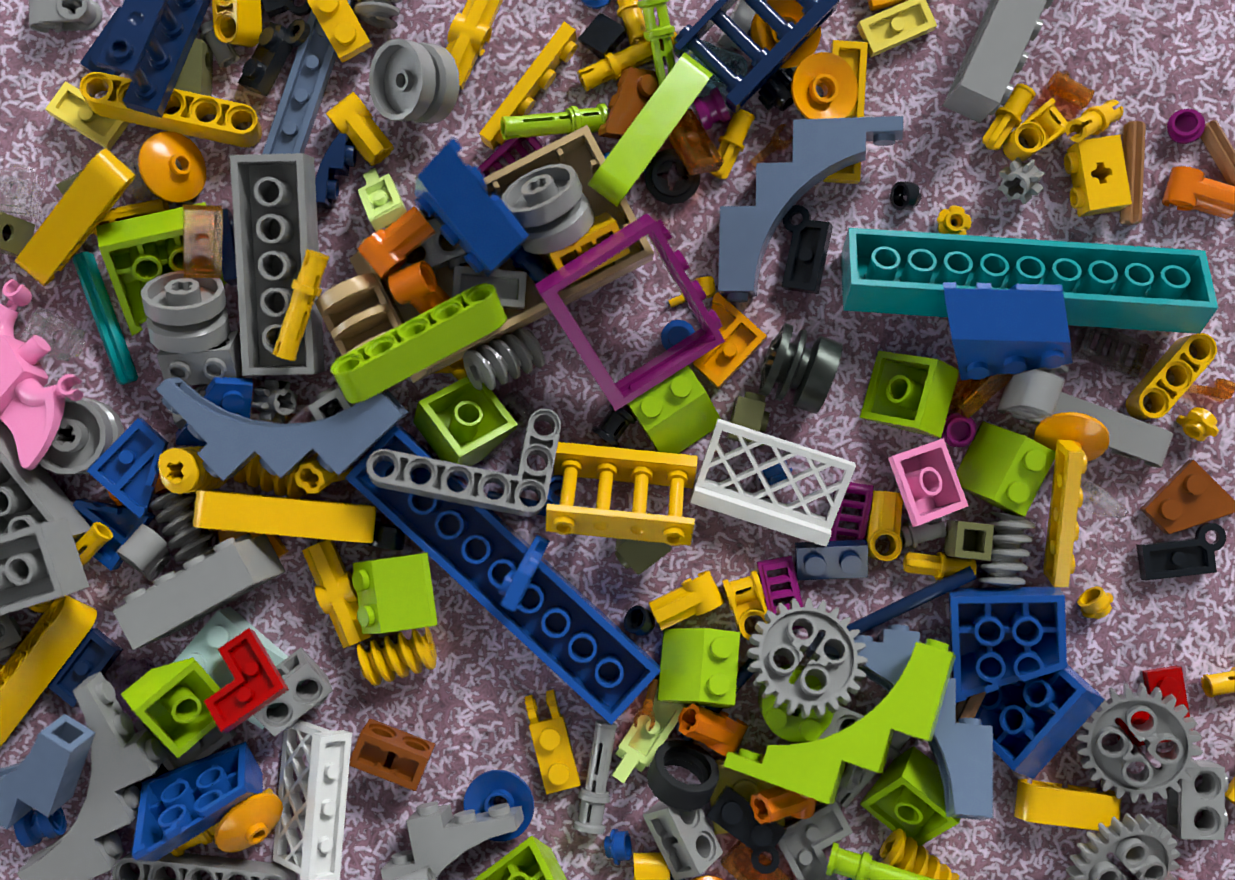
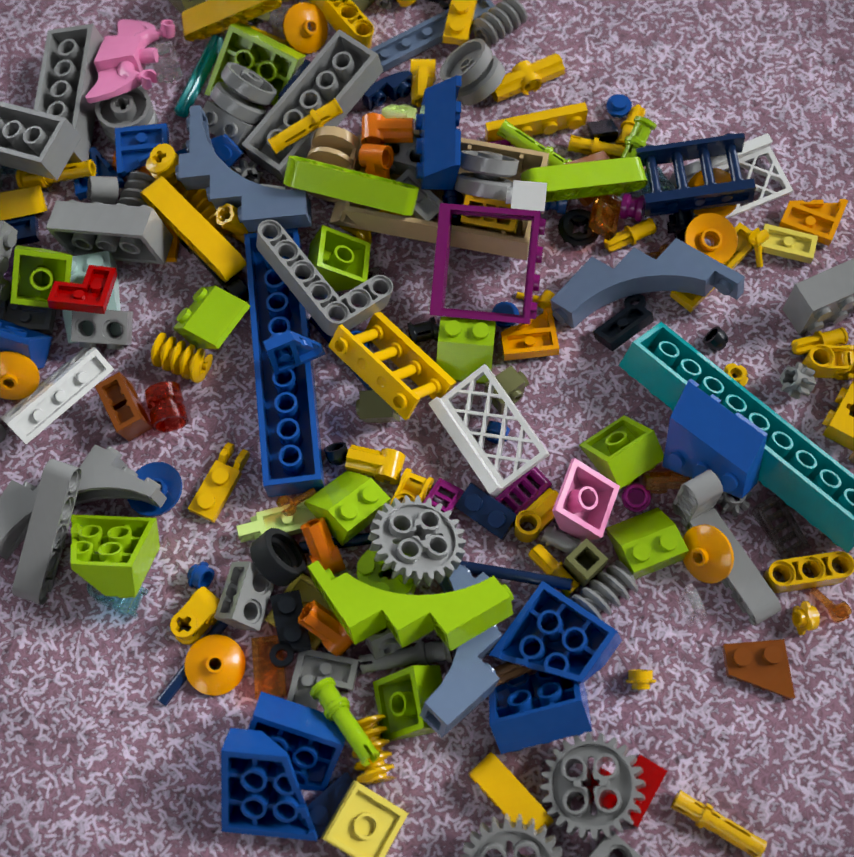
camera: 45 degrees right, 20 degrees down
clear orange plate [183,205,223,278] -> none
black hinge [238,19,310,96] -> none
yellow piece [302,540,373,649] -> none
light grey piece [463,328,545,390] -> none
light grey pin [573,720,618,834] -> none
pearl dark grey wheel [759,323,843,414] -> none
yellow plate [1043,440,1087,587] -> none
black hinge [1136,523,1226,581] -> none
none -> clear red wheel [144,381,189,433]
none -> white brick [506,180,547,214]
none -> yellow hand [747,227,769,267]

